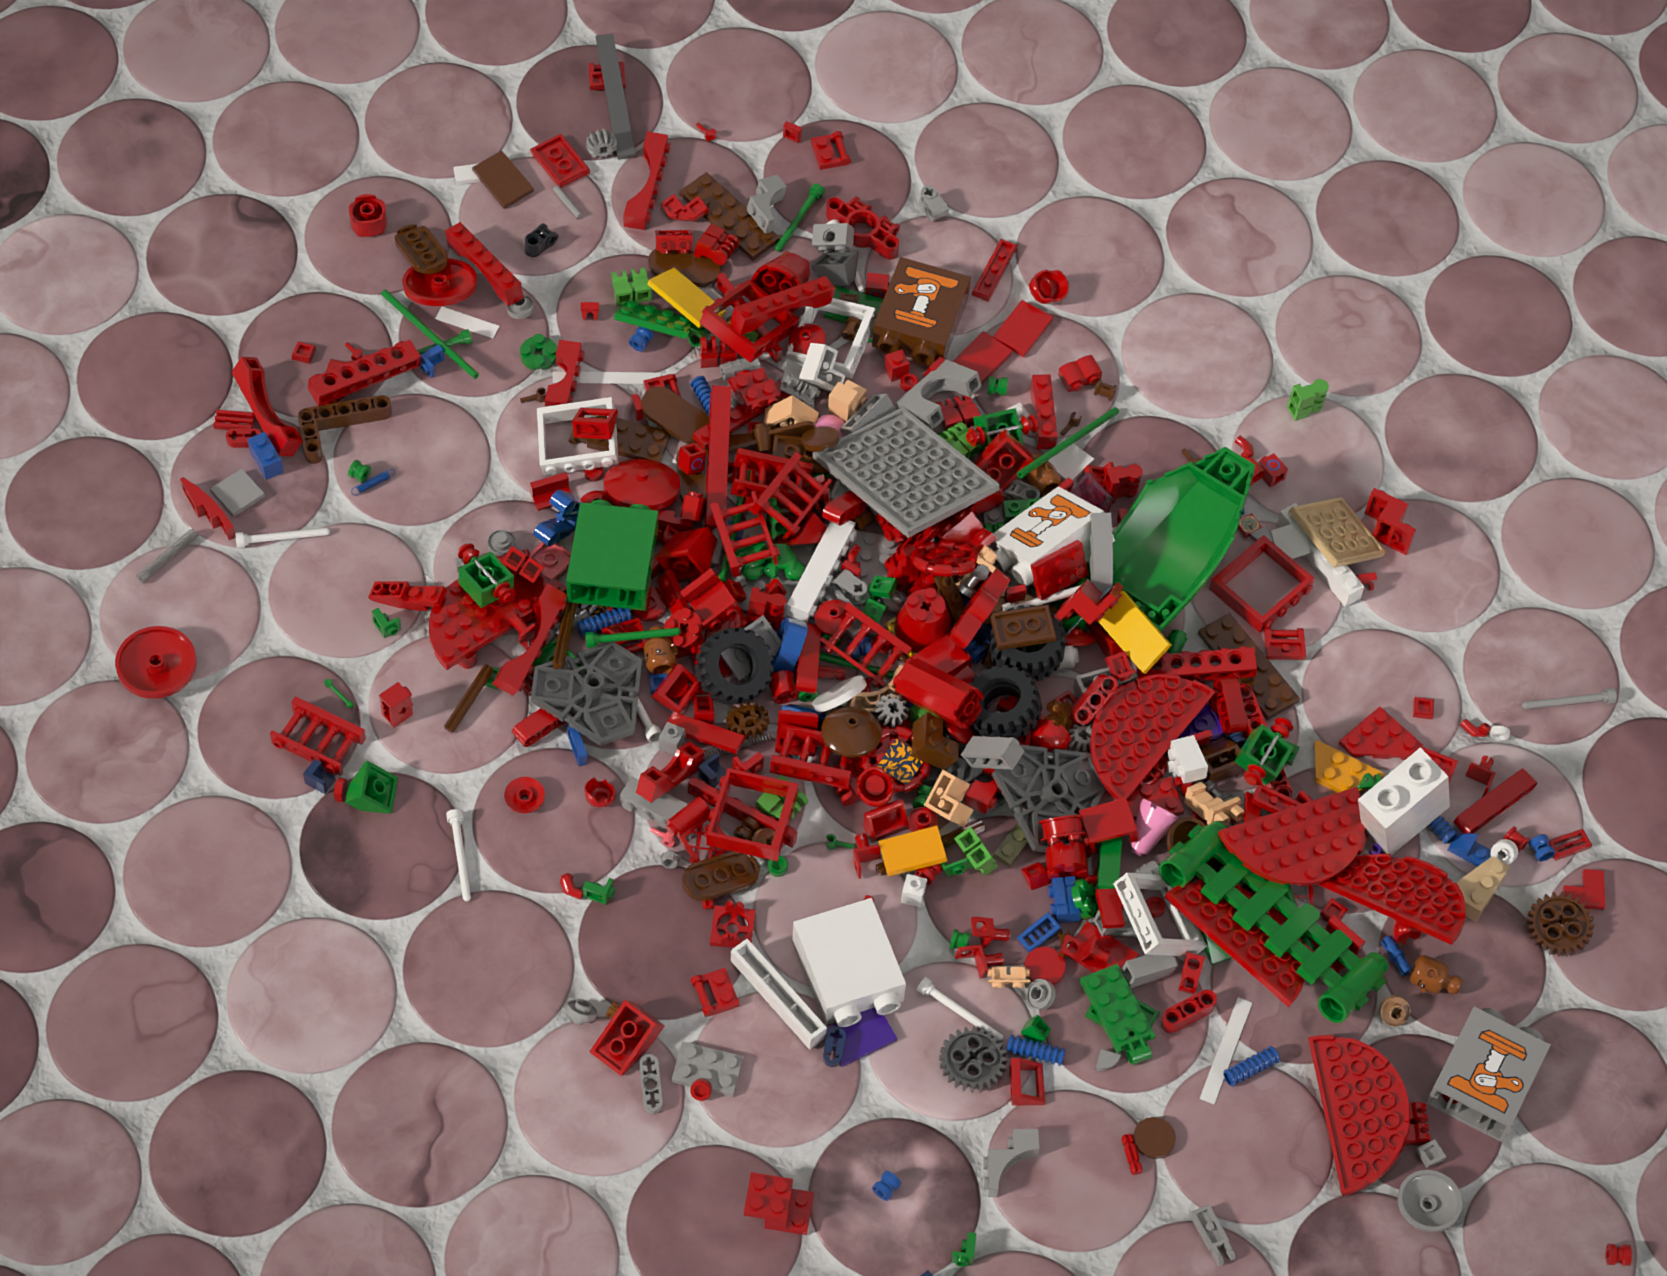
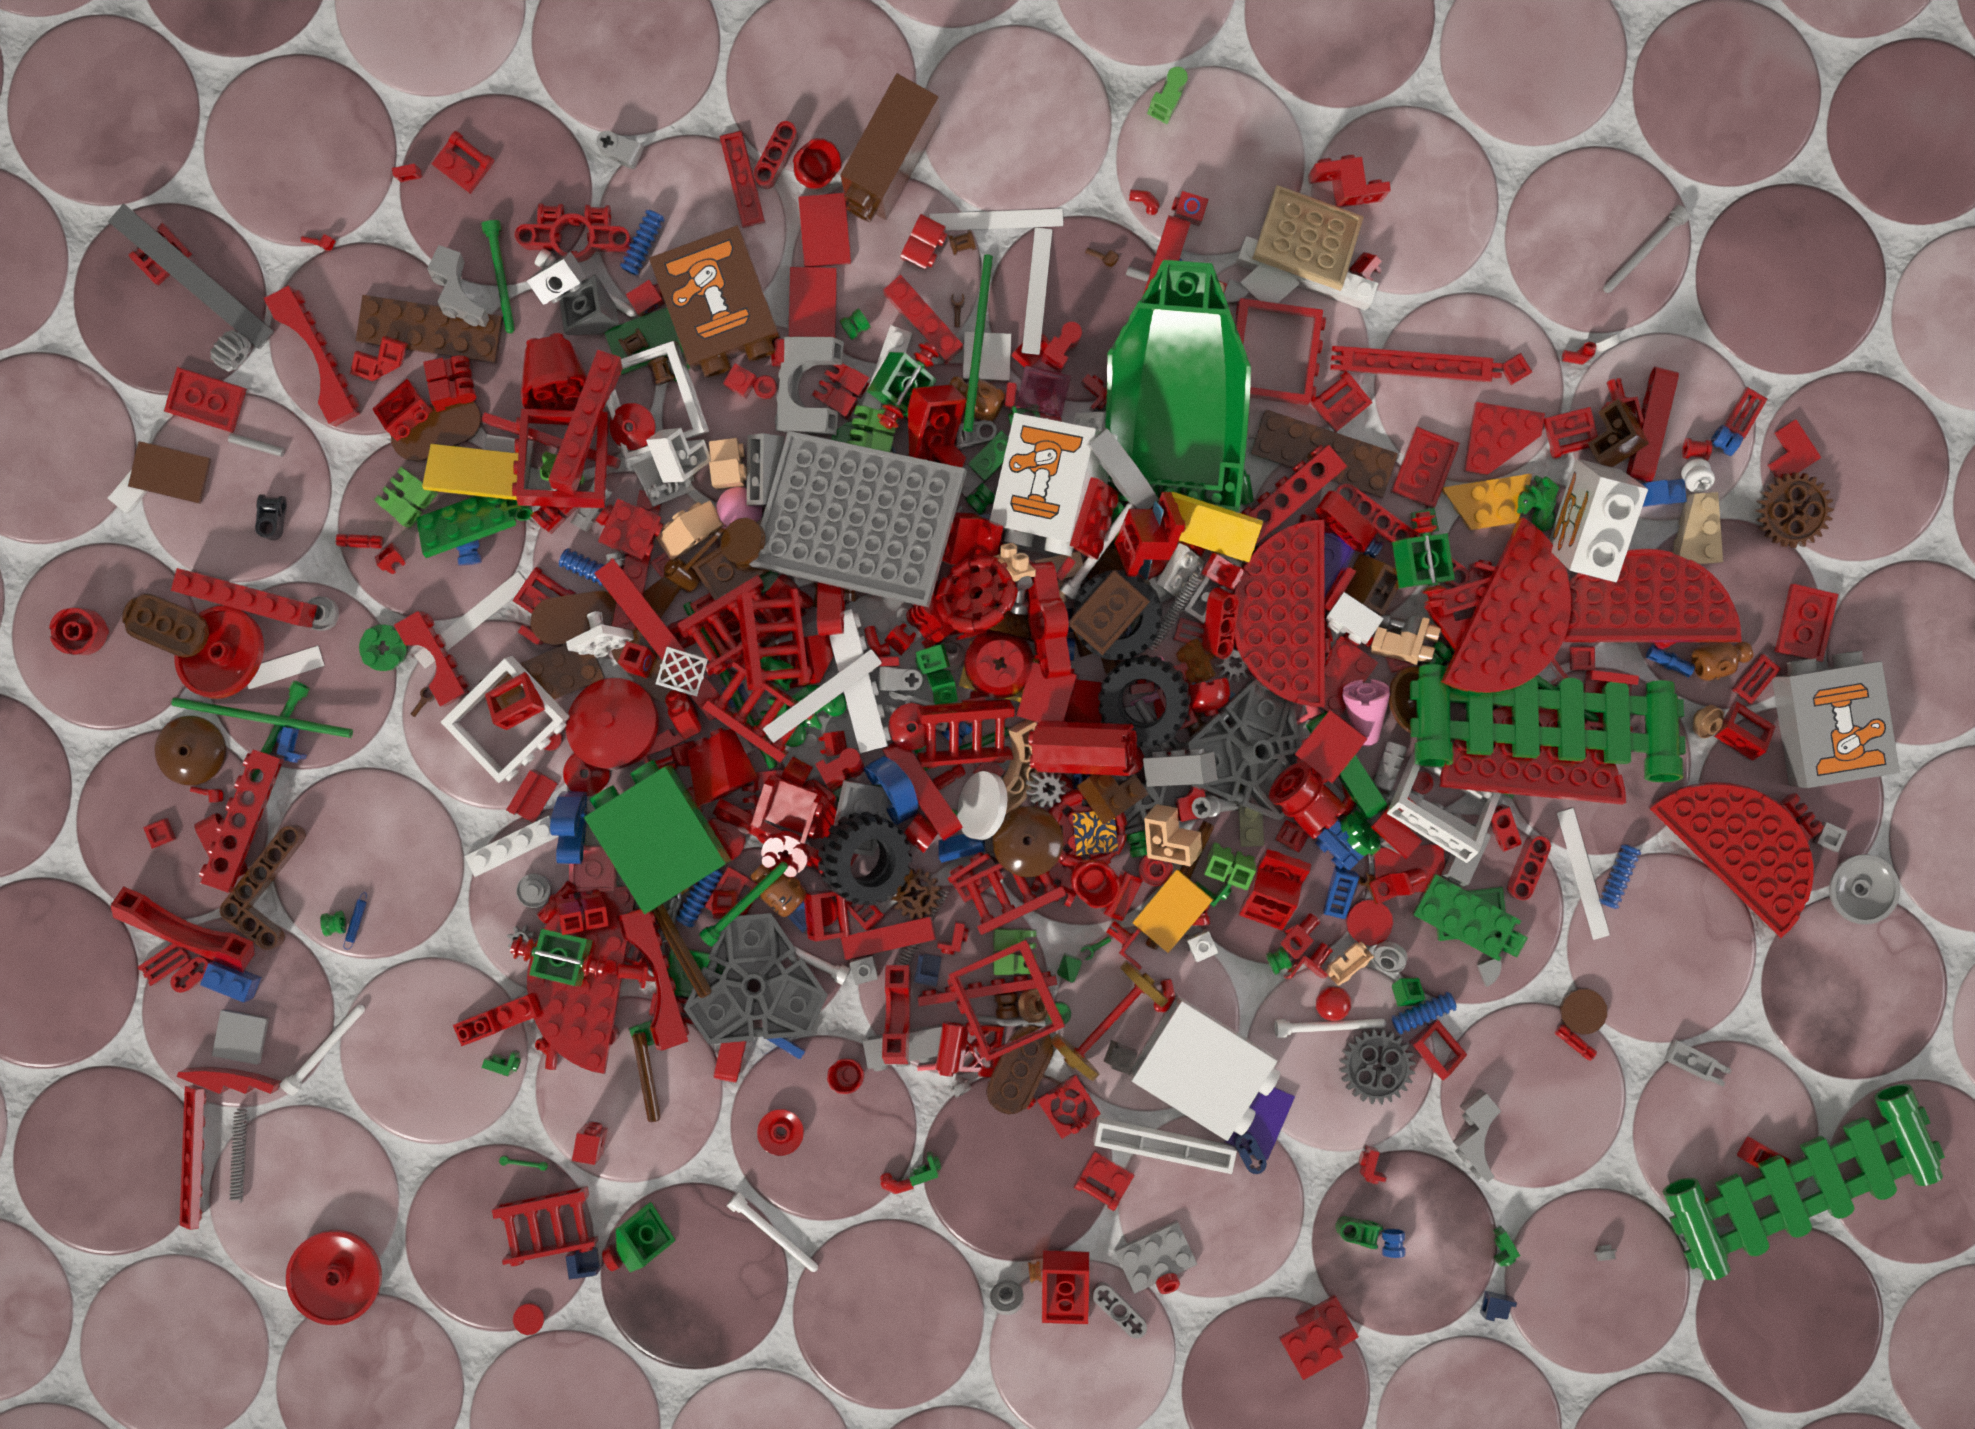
camera: 40 degrees left, 30 degrees up
none -> reddish brown dish [155,716,226,786]
none -> red plate [179,1085,206,1230]
none -> red axle [336,534,383,549]
none -> white plate [465,815,558,877]
none -> red piece [513,1303,545,1335]
none -> red arm [535,1037,558,1070]
none -> white plate [566,611,634,657]
none -> blue piece [620,210,665,275]
none -> white window [655,647,708,696]
none -> red beam [754,121,798,189]
none -> white sticker [763,650,882,743]
none -> reddish brown brick [840,73,940,222]
none -> red tile [884,623,916,656]
none -> white sticker [929,209,1063,231]
none -> white sticker [1022,228,1052,355]
none -> pearl gold piece [1051,960,1168,1081]
none -> green slope [1057,953,1082,983]
none -> clear smoke window [1103,1040,1138,1075]
none -> light grey piece [1149,571,1203,650]
none -> white plate [1156,543,1205,599]
none -> light grey pin [1192,796,1241,819]
none -> red bracket [1239,849,1311,930]
none -> red hair [1316,986,1352,1021]
none -> red hinge [1330,346,1503,382]
none -> green piece [1335,1216,1383,1249]
none -> red bracket [1359,1145,1387,1184]
none -> red tile [1391,427,1460,508]
none -> reddish brown brick [1588,399,1649,468]
none -> red tile [1714,701,1776,761]
none -> red tile [1731,654,1781,704]
none -> red plate [1775,584,1839,662]

